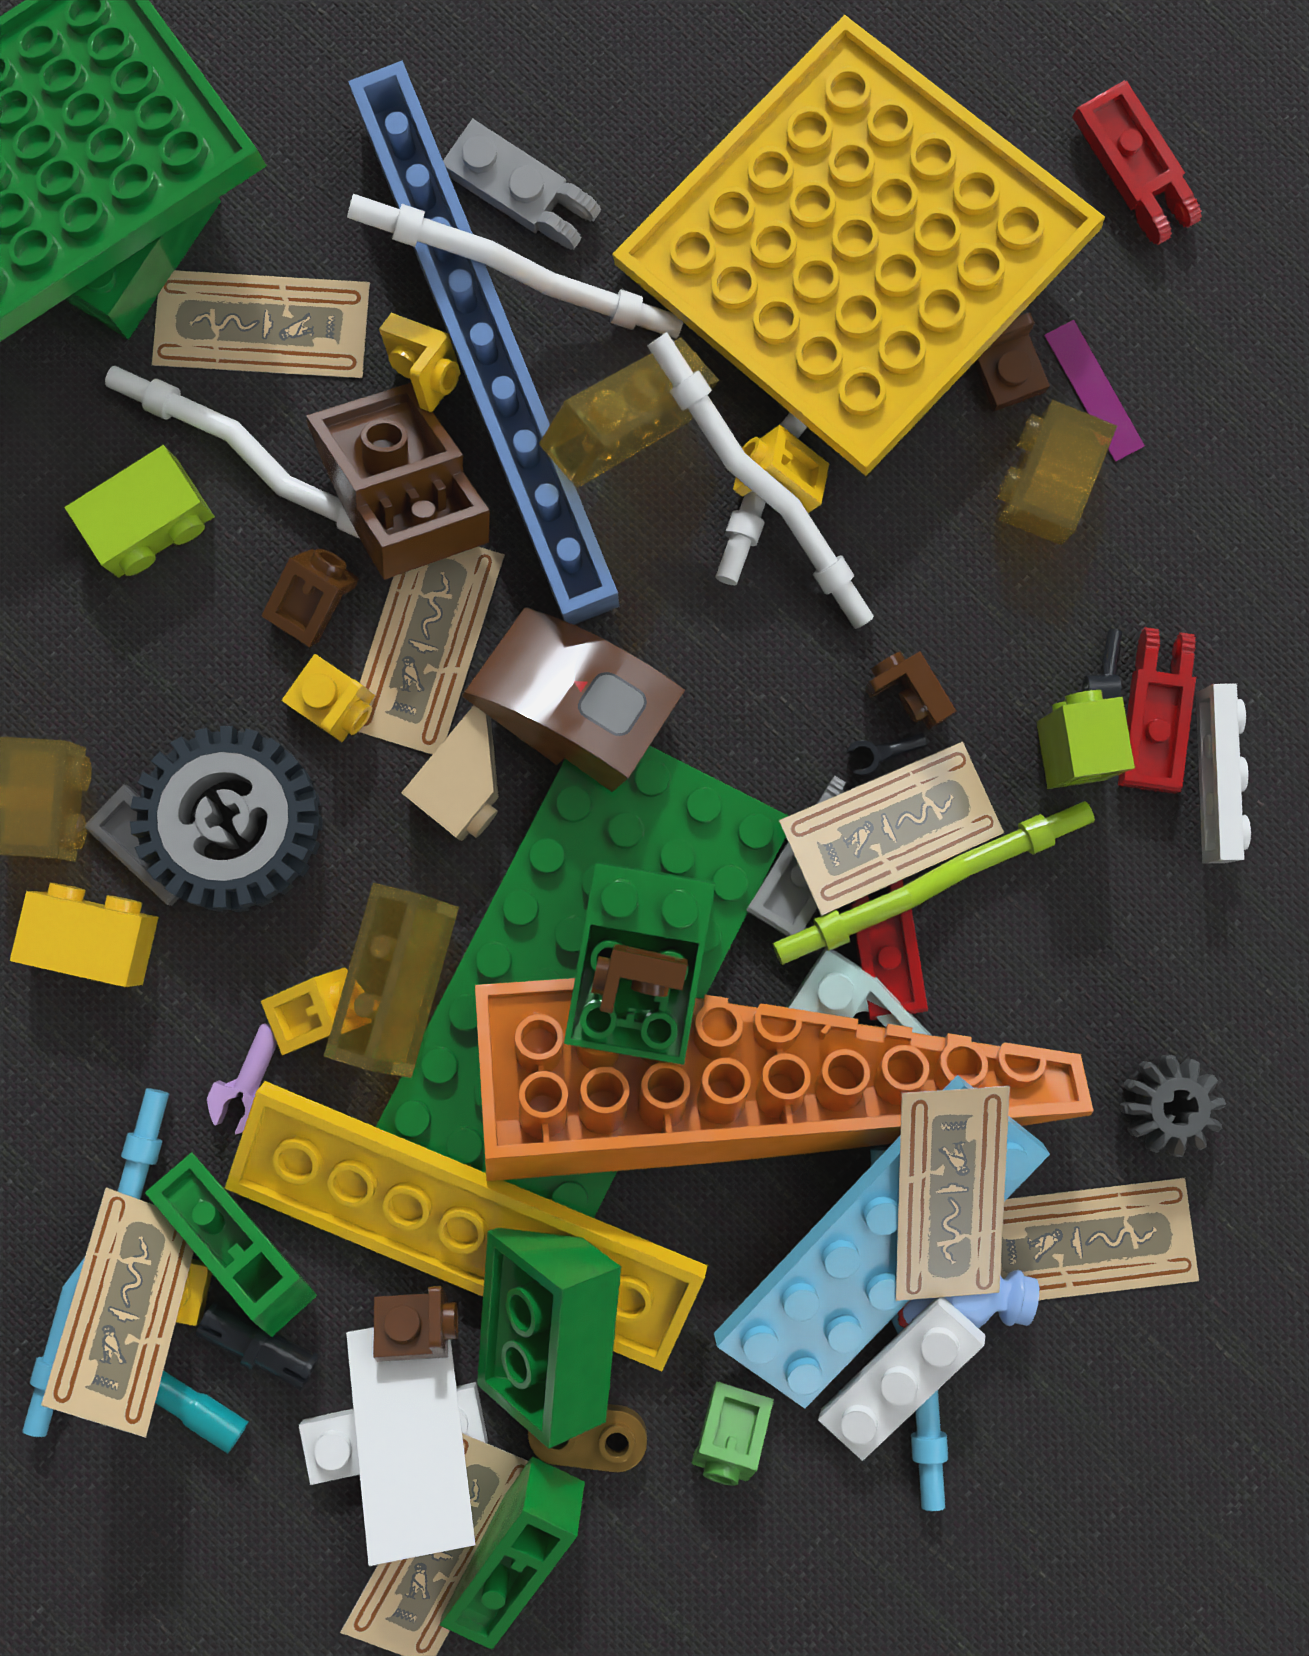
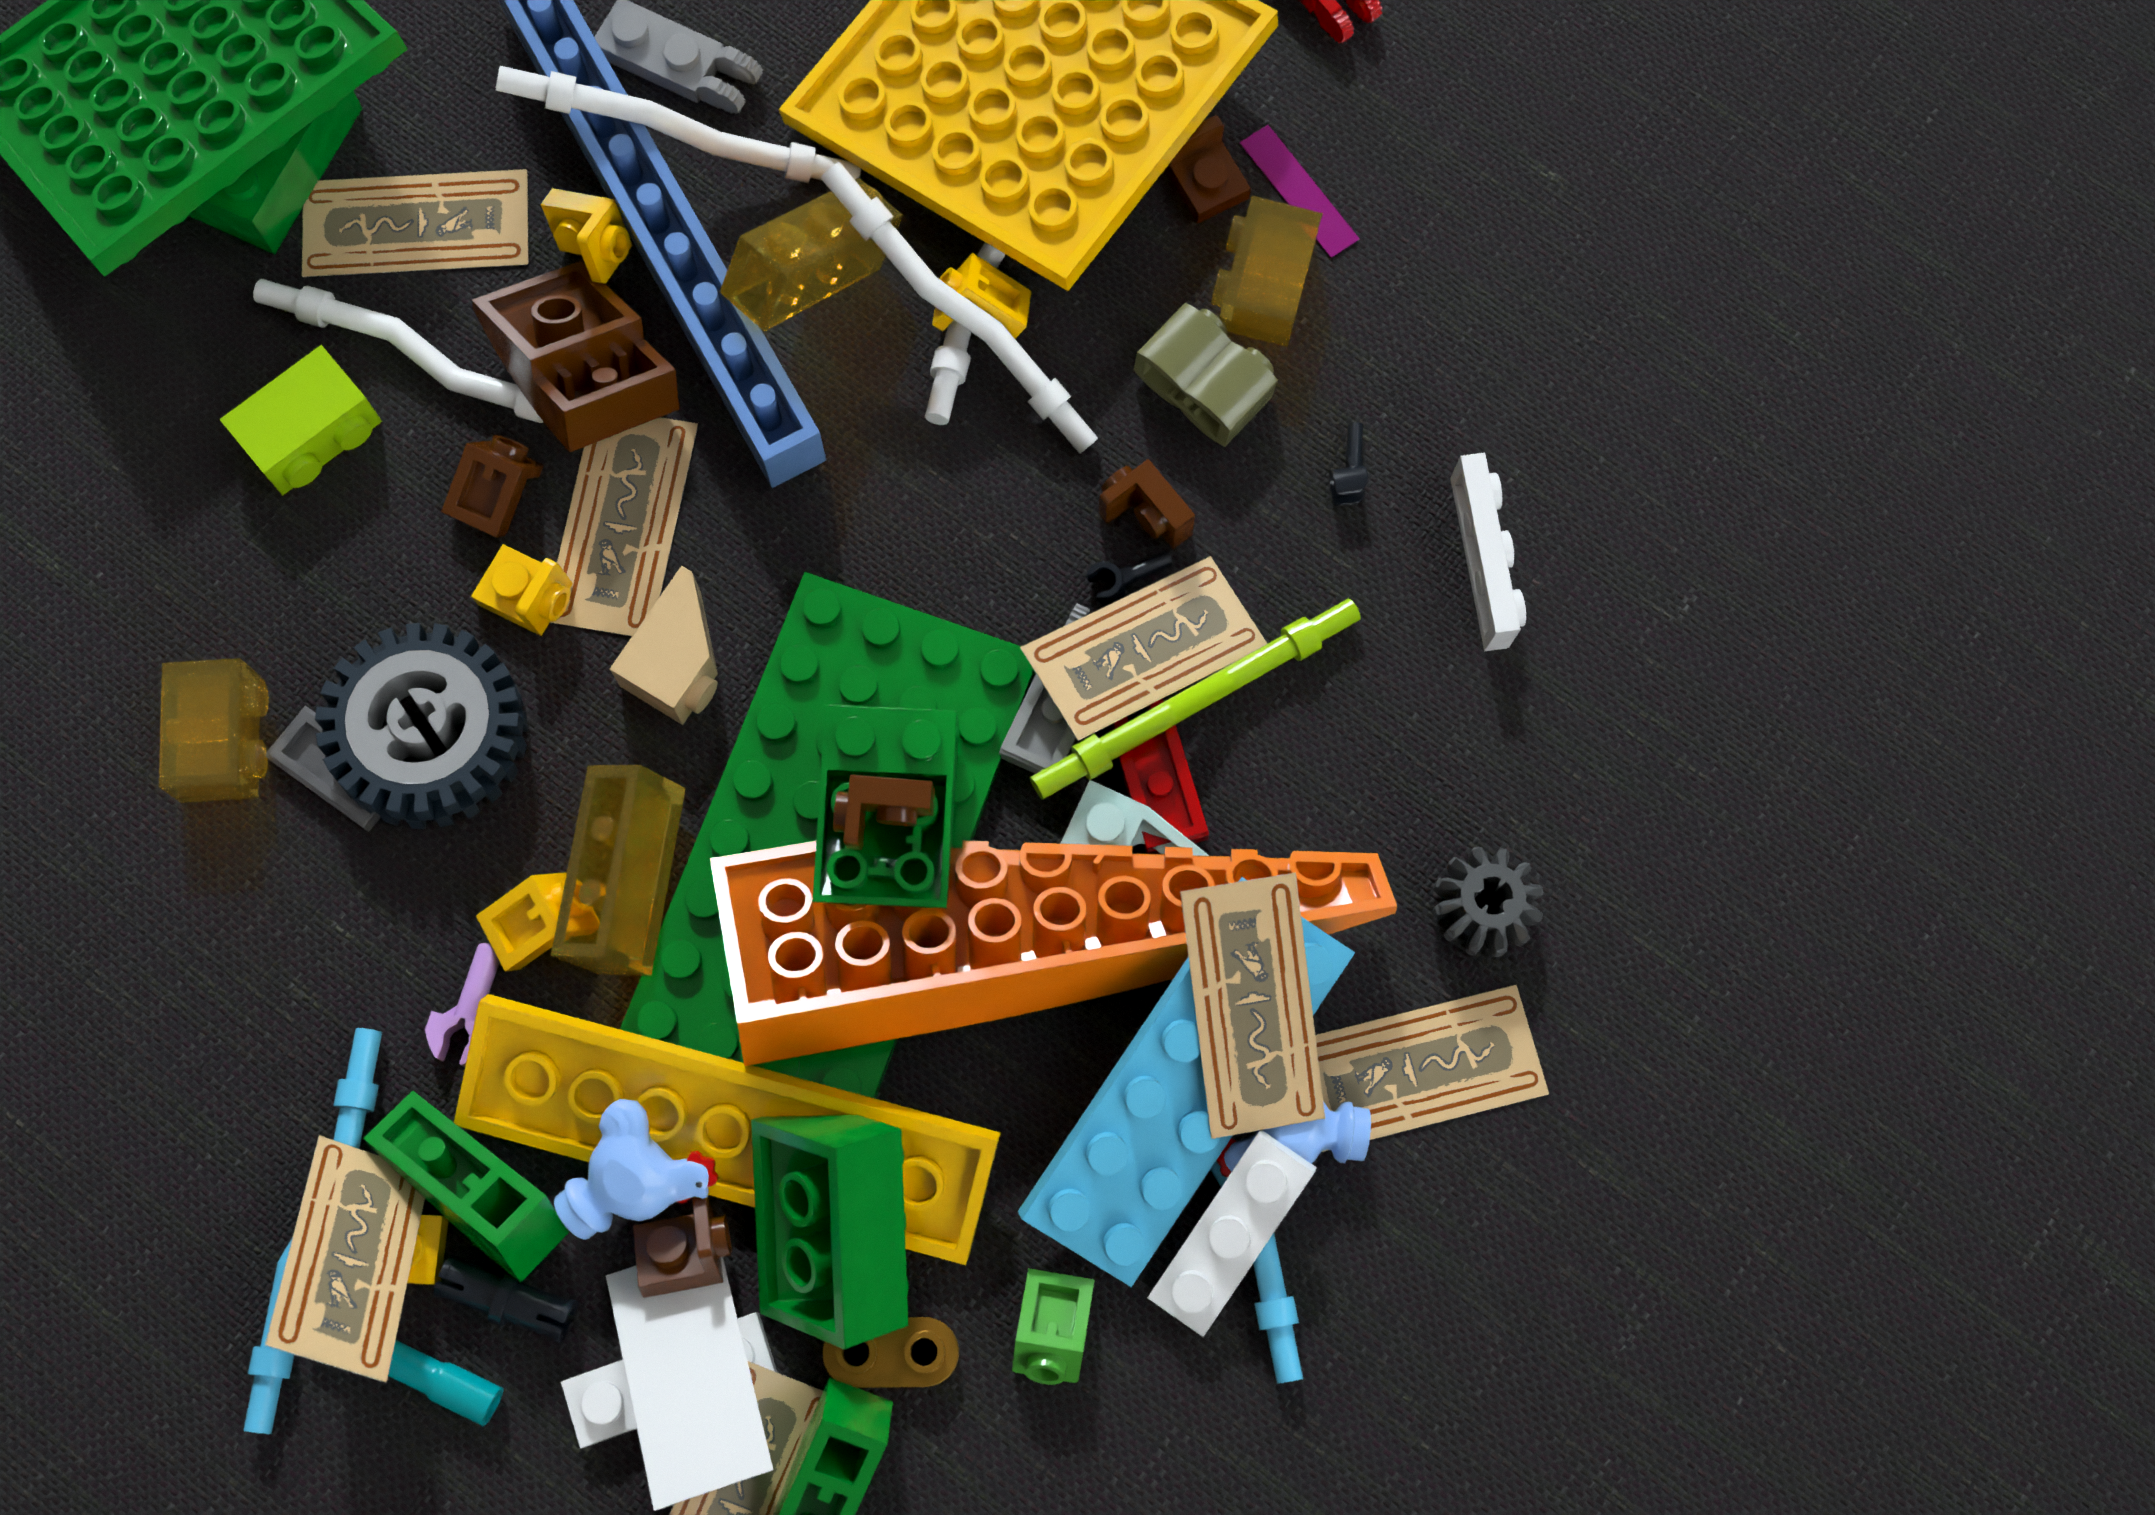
camera: 10 degrees left, 10 degrees down
yellow brick [10,883,159,987] -> none
reddish brown slope [462,608,685,792] -> none
lime brick [1037,690,1135,789] -> none
red hinge [1118,627,1196,794] -> none
none -> light blue animal [554,1099,719,1240]
none -> olive brick [1134,303,1278,447]

